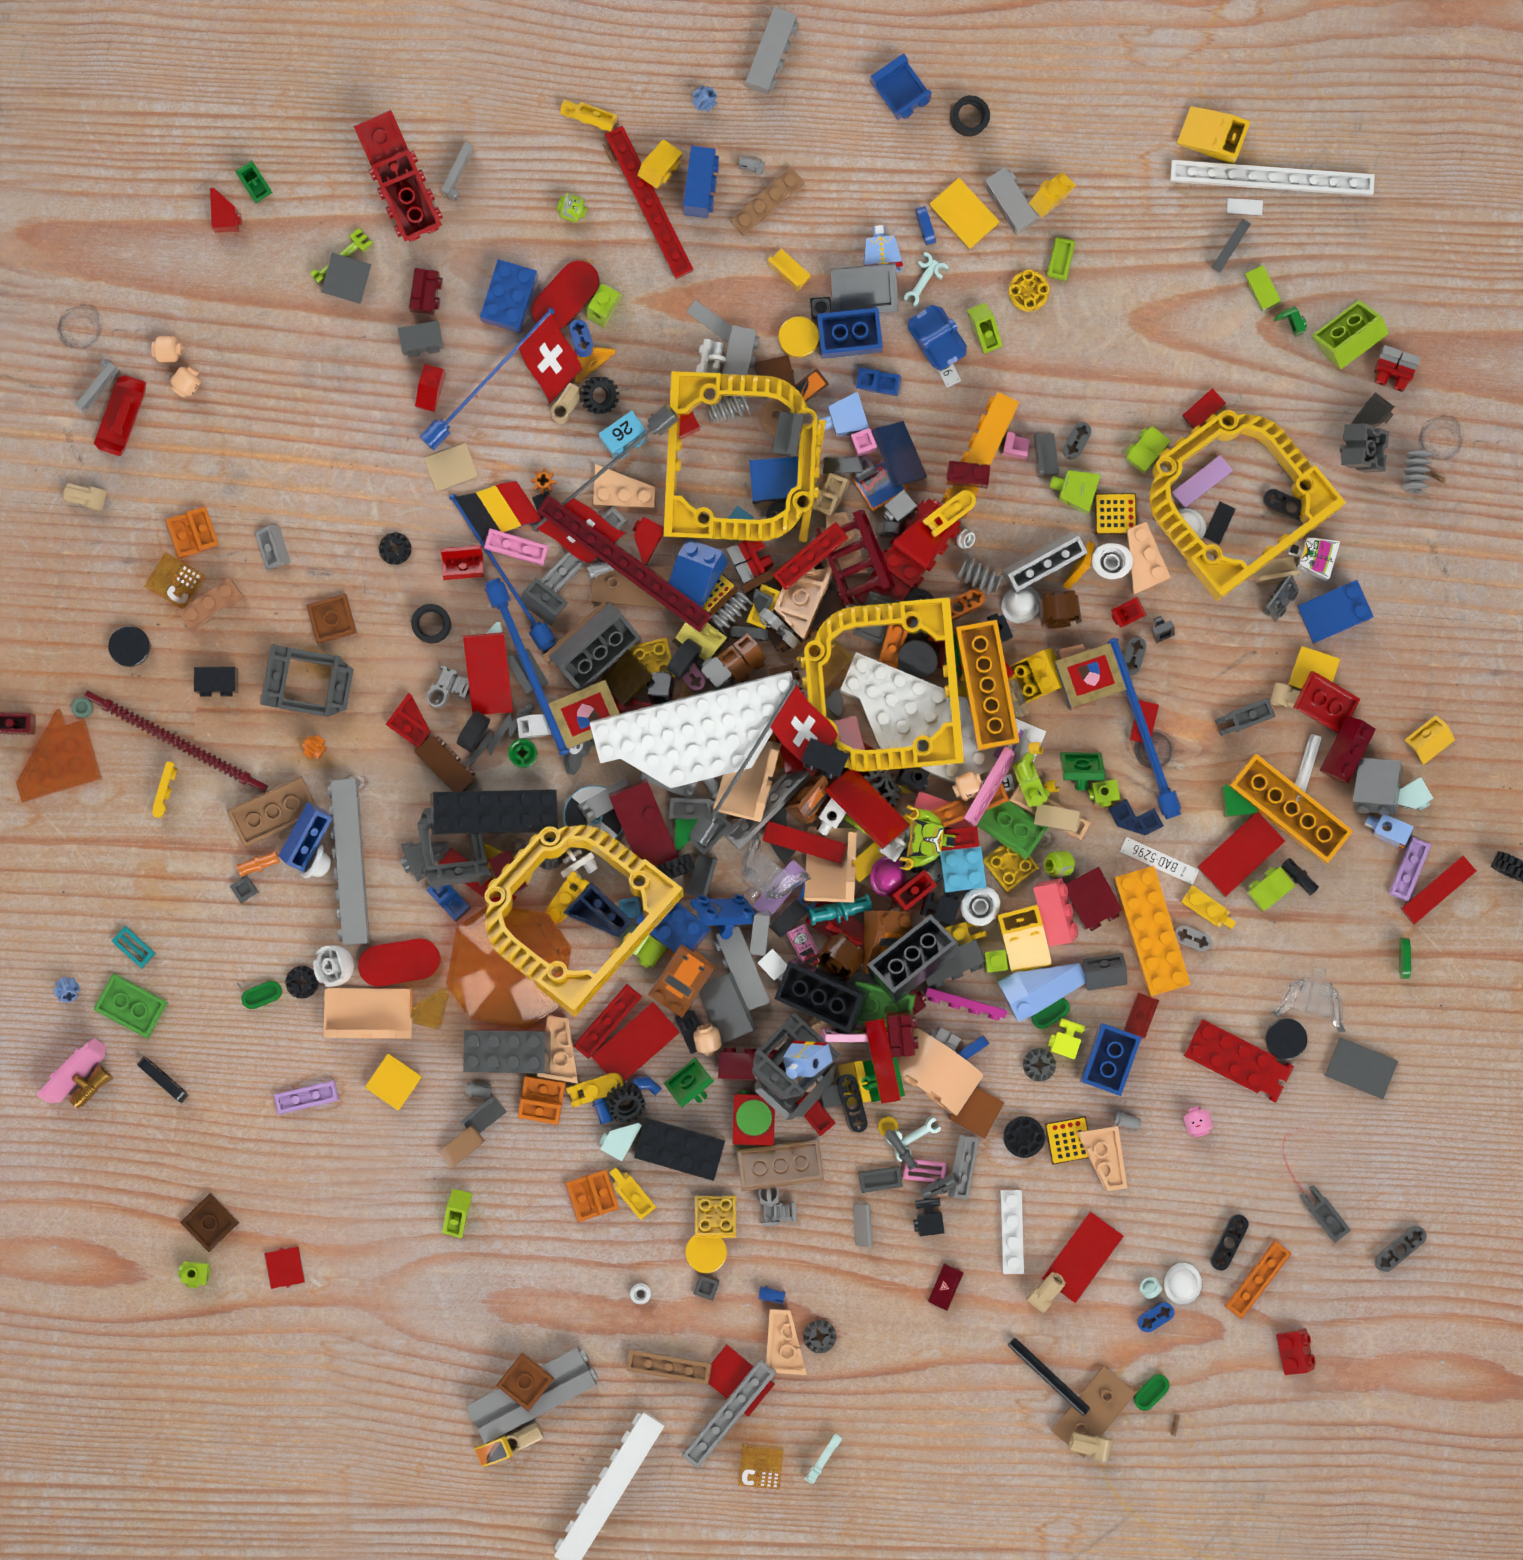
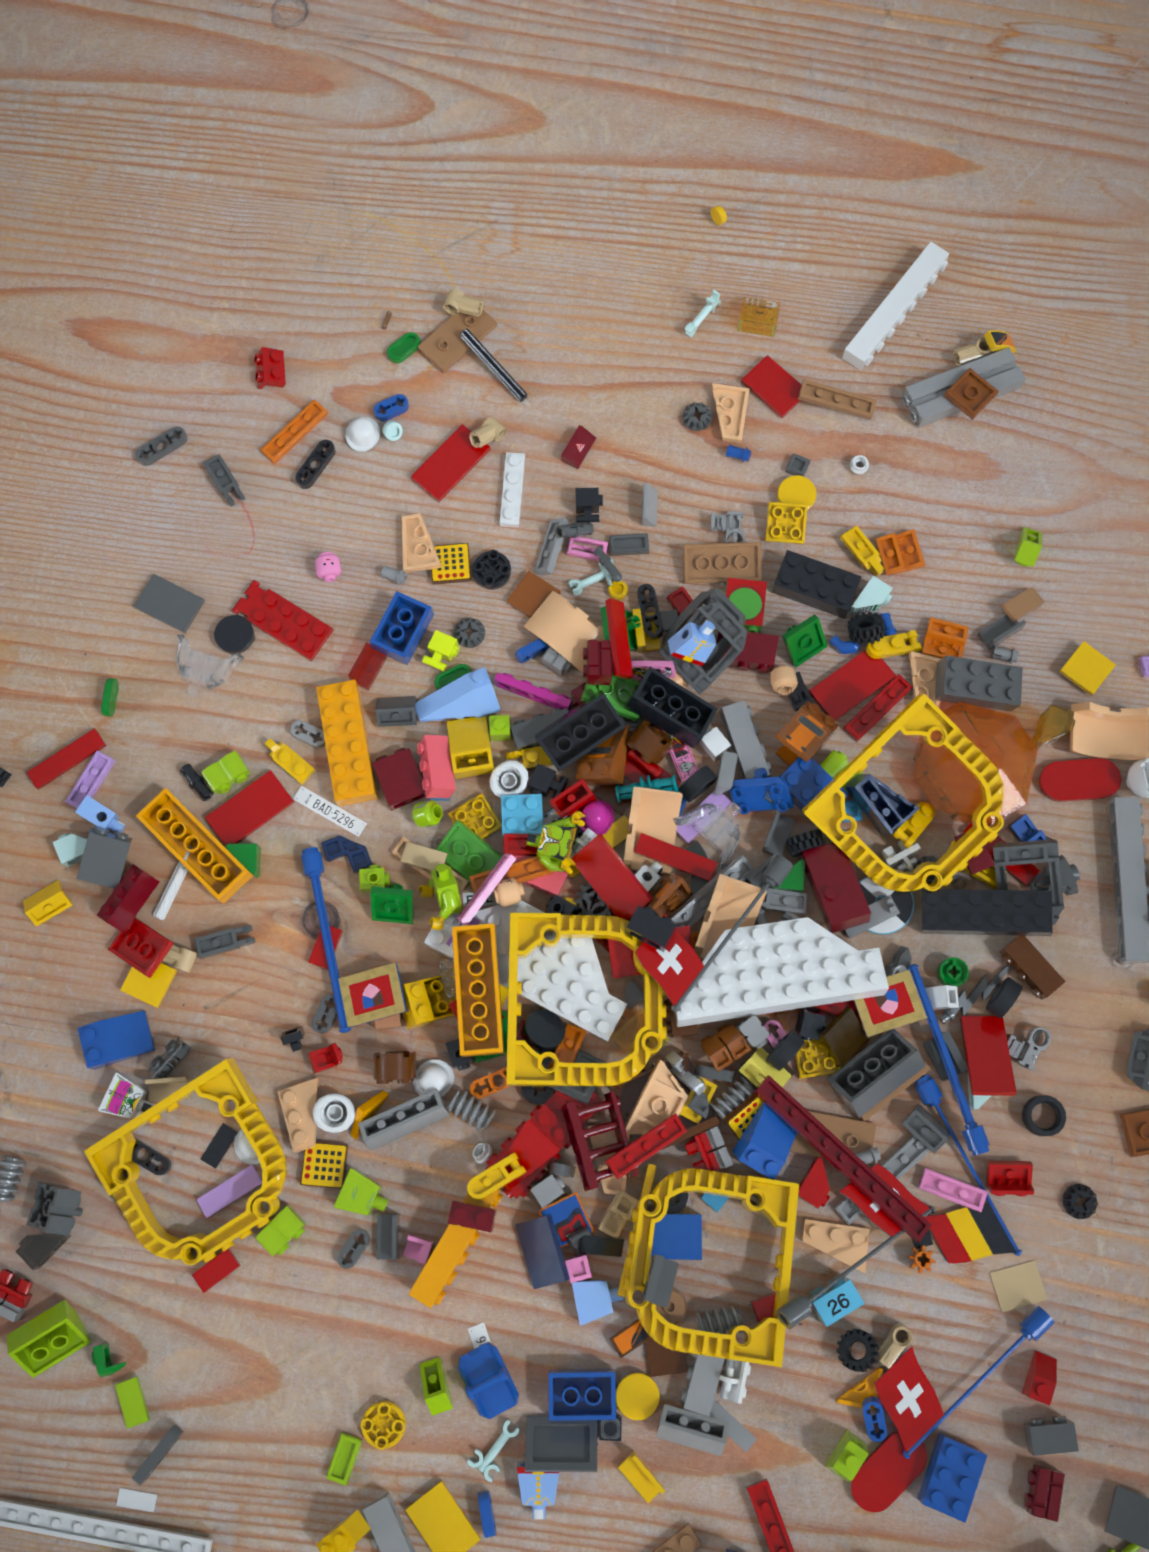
camera: 170 degrees left, 10 degrees down
red wing [385,693,431,748] -> none
light grey tile [682,1358,777,1468] -> none
dark grey tile [699,972,757,1044] -> none
blue slope [856,368,902,396] -> none
none -> light grey brick [656,1404,729,1456]

